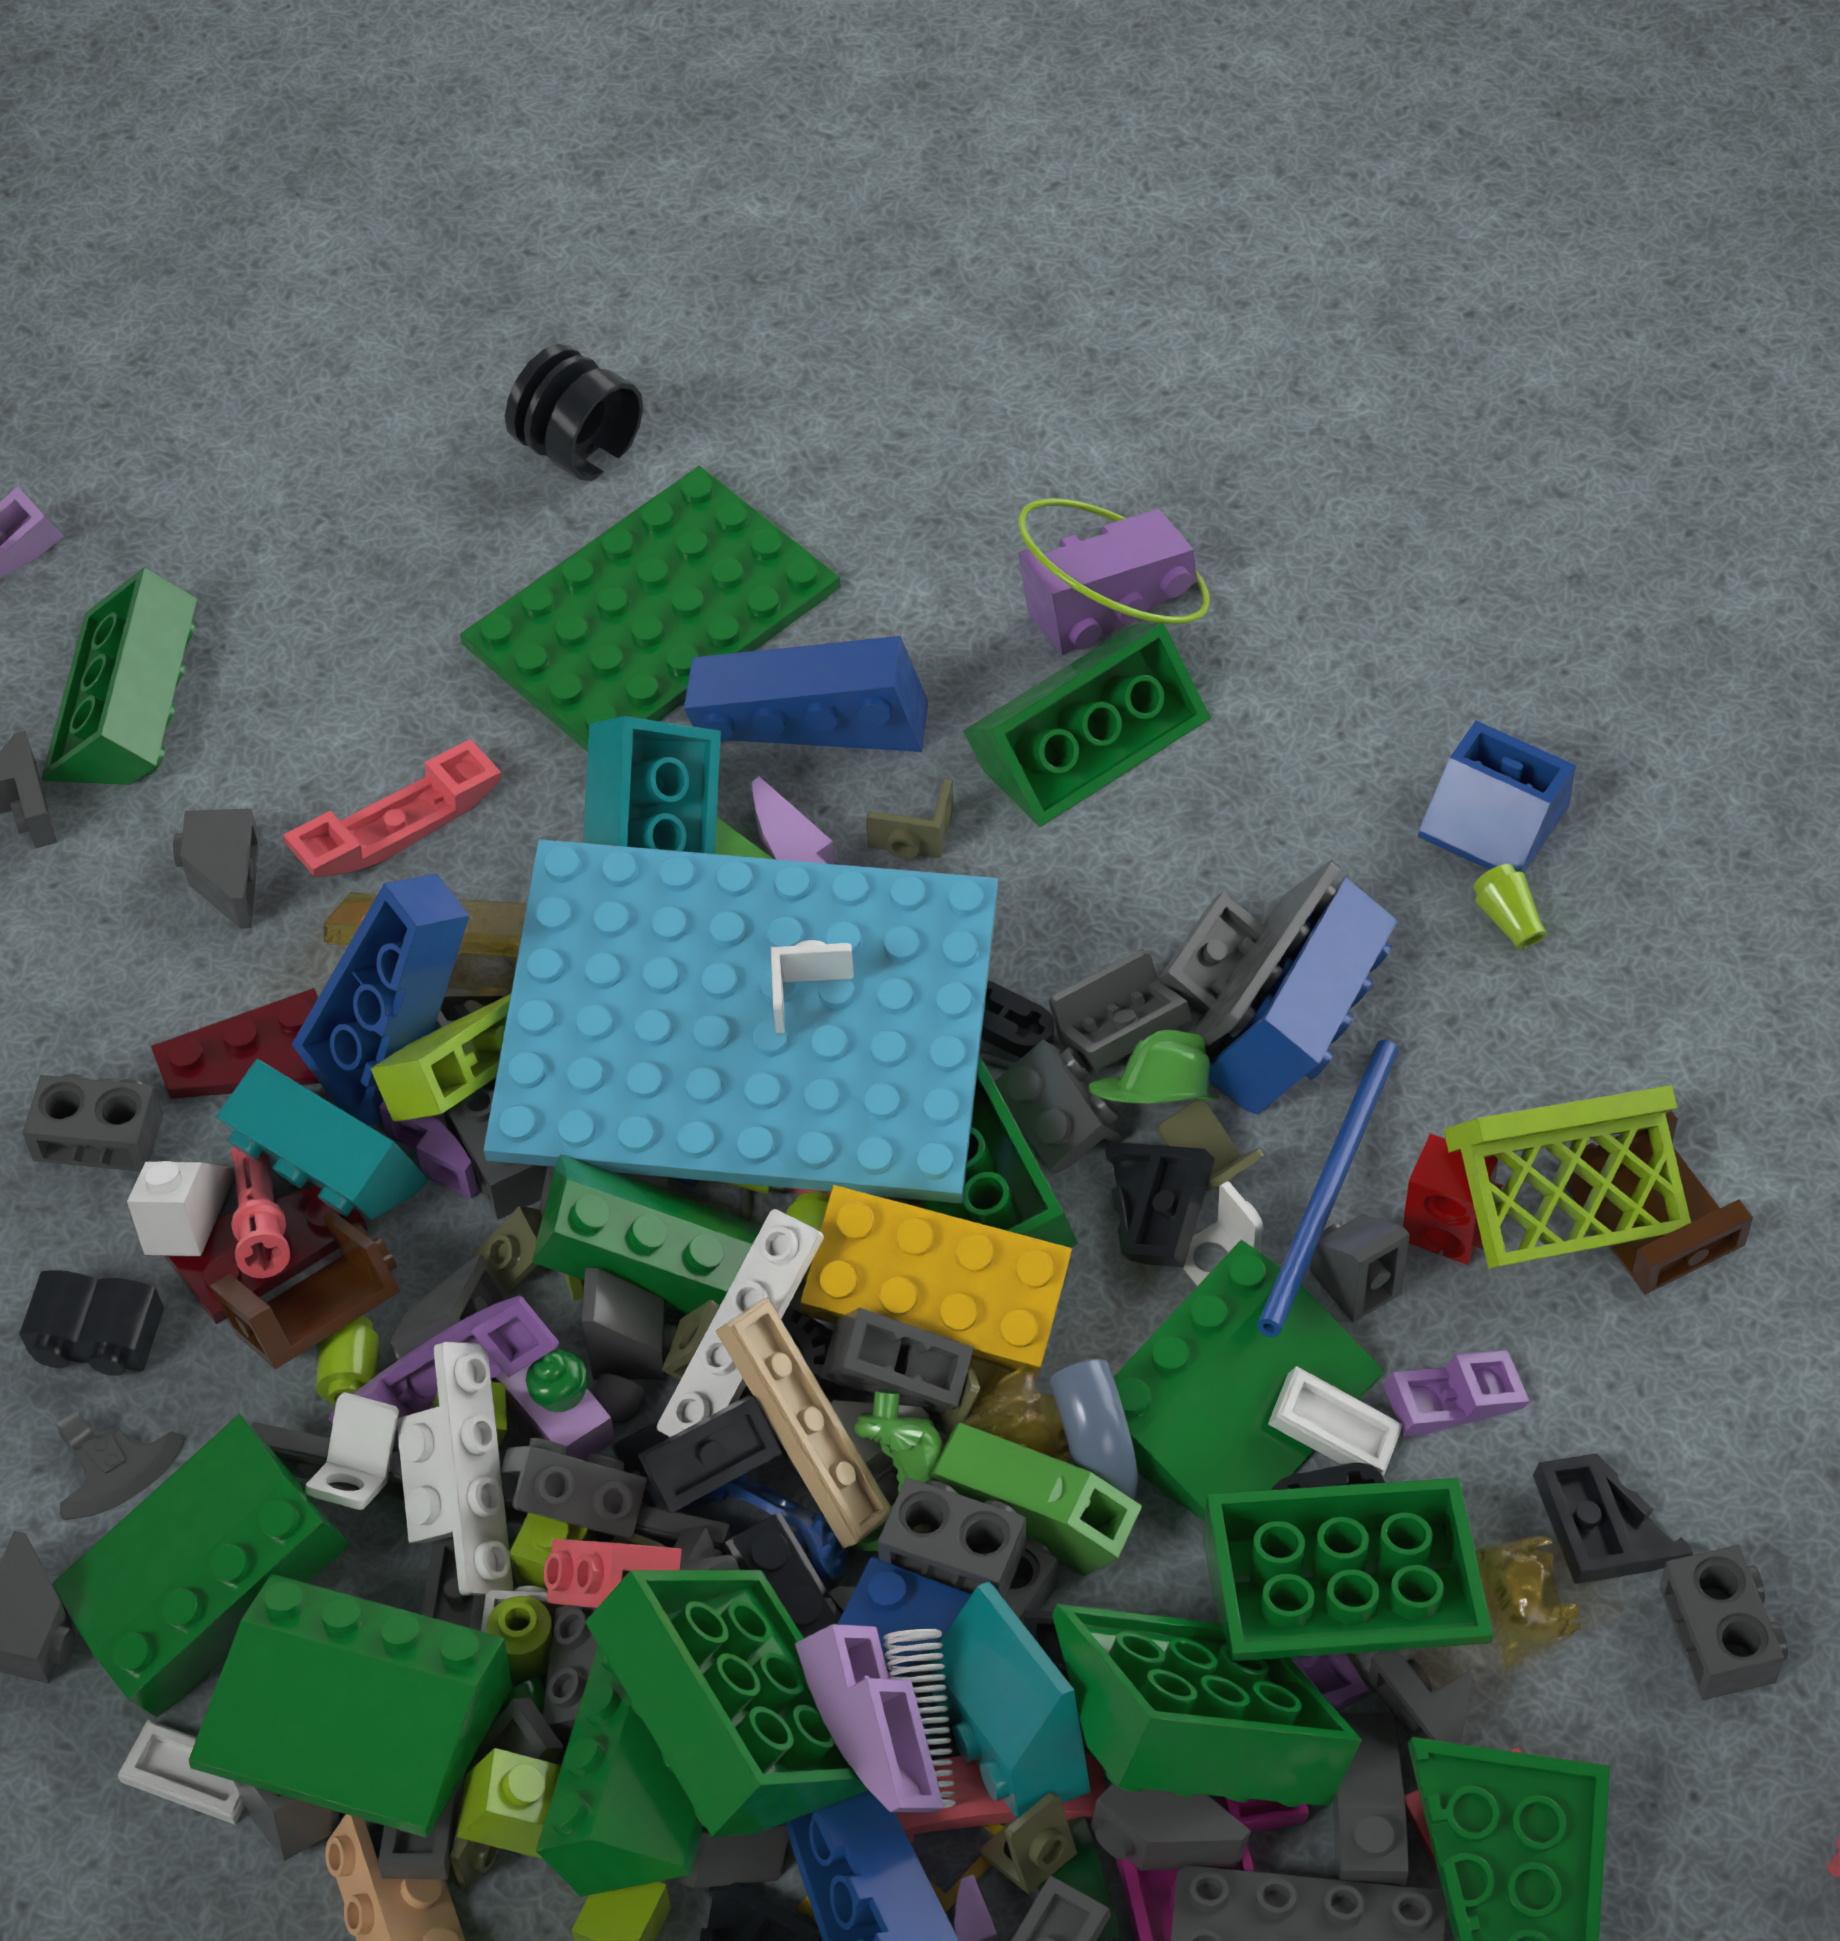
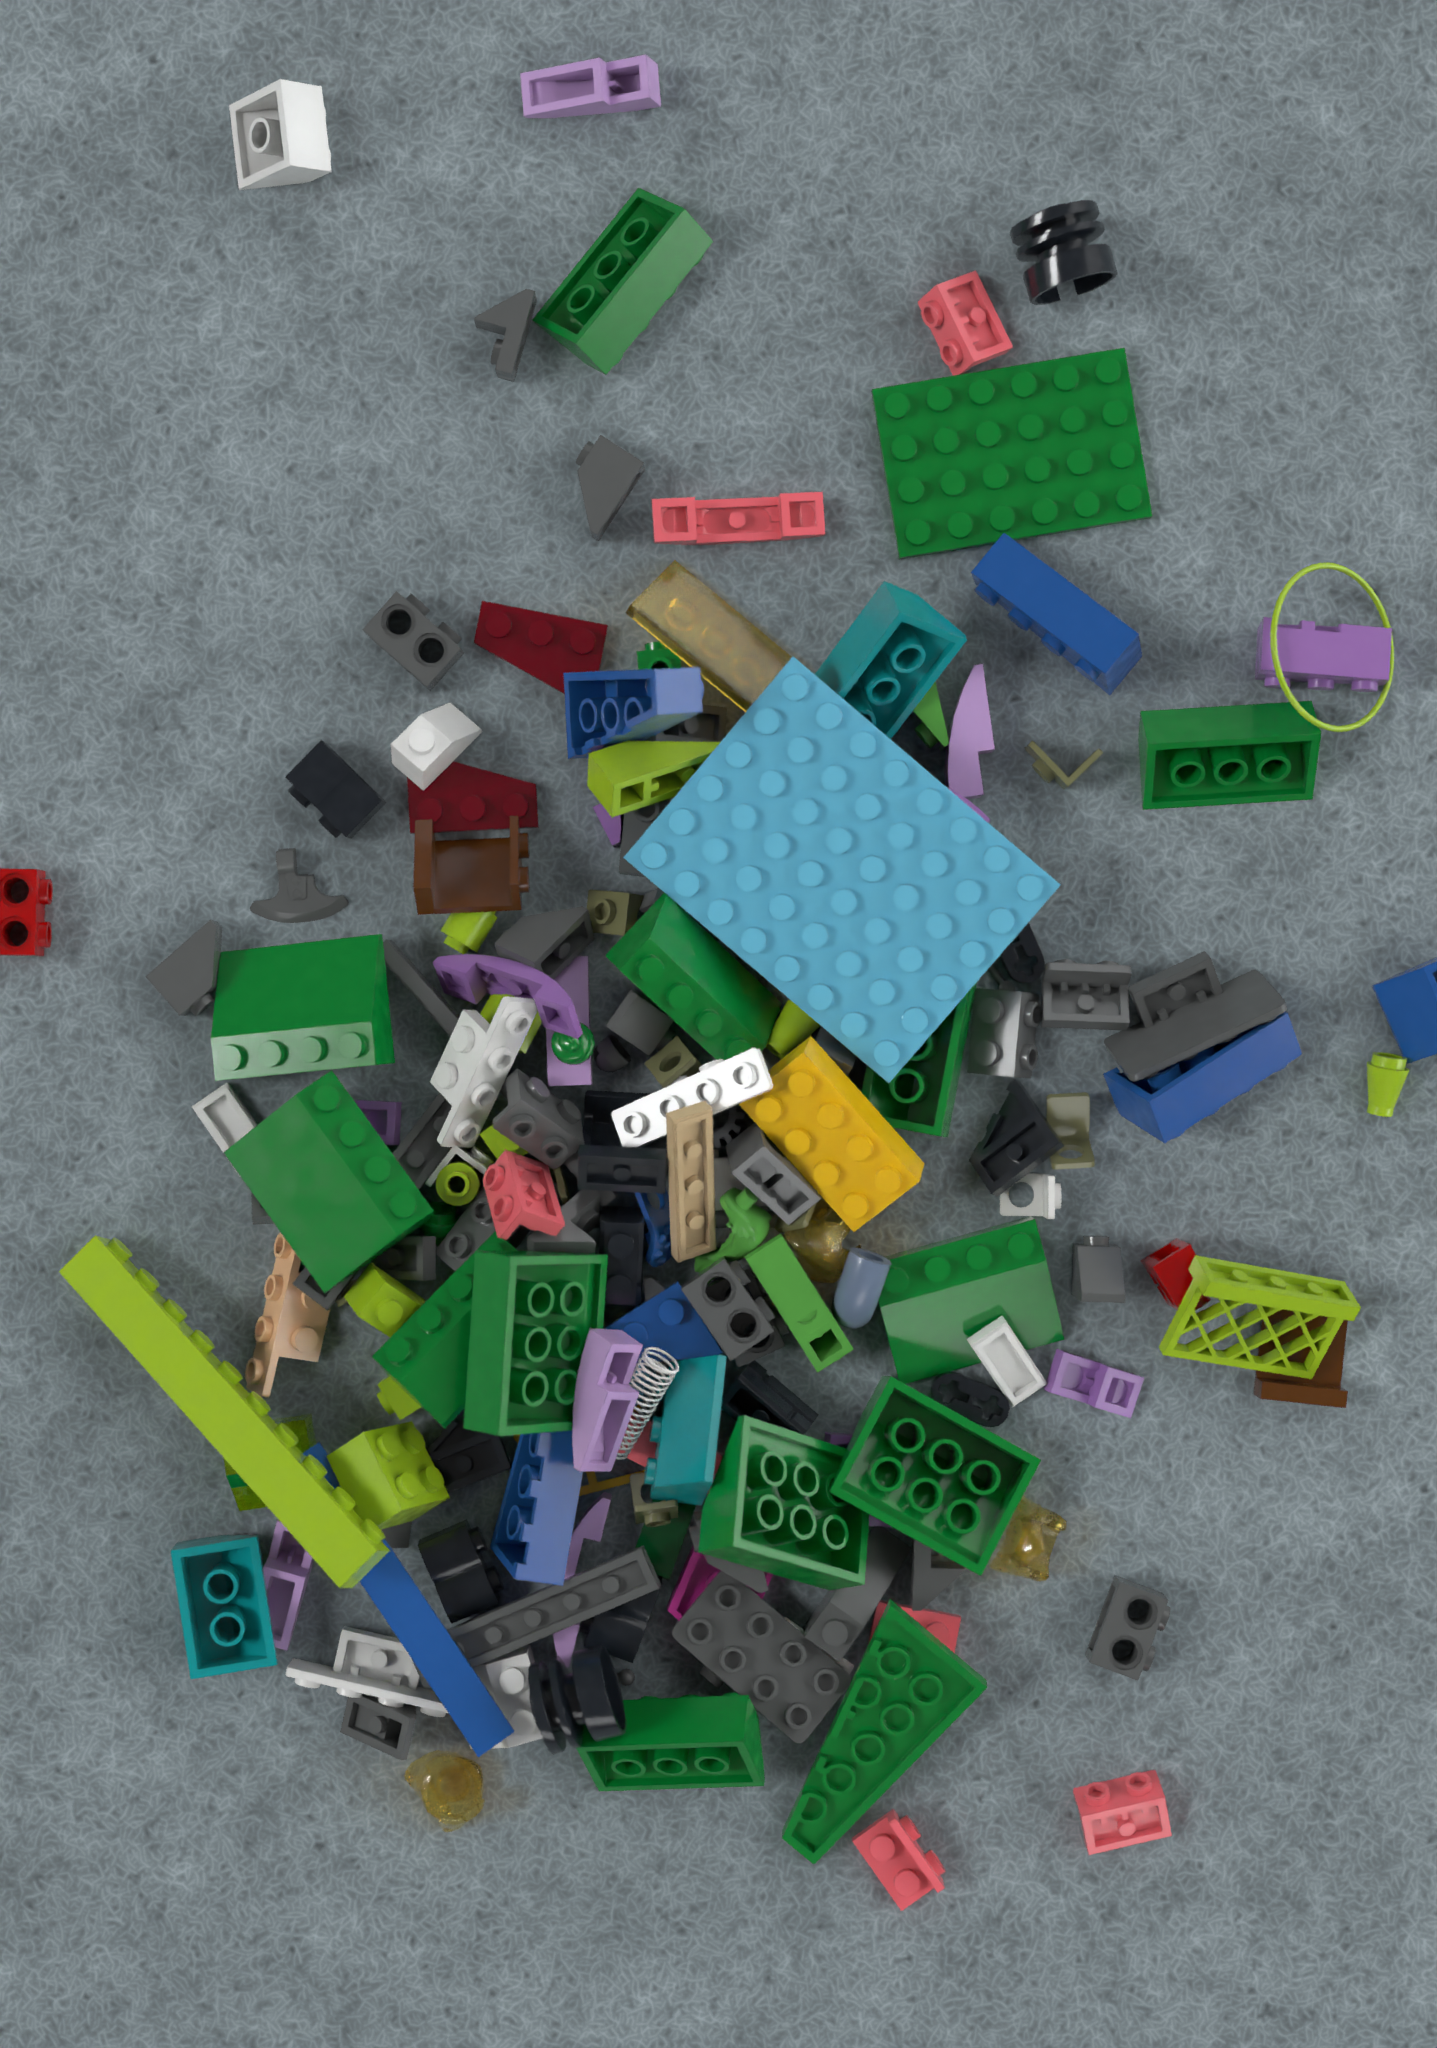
camera: 30 degrees right, 35 degrees up
teal slope [216,1059,429,1220] -> none
coral pin [231,1146,290,1279] -> none
white bracket [305,1392,399,1510] -> none
white bracket [771,940,854,1033] -> none
bright green piece [1089,1029,1220,1104] -> none
blue piece [1257,1040,1398,1337] -> none
black wing [1533,1453,1693,1584] -> none
none -> coral bracket [918,270,1013,376]

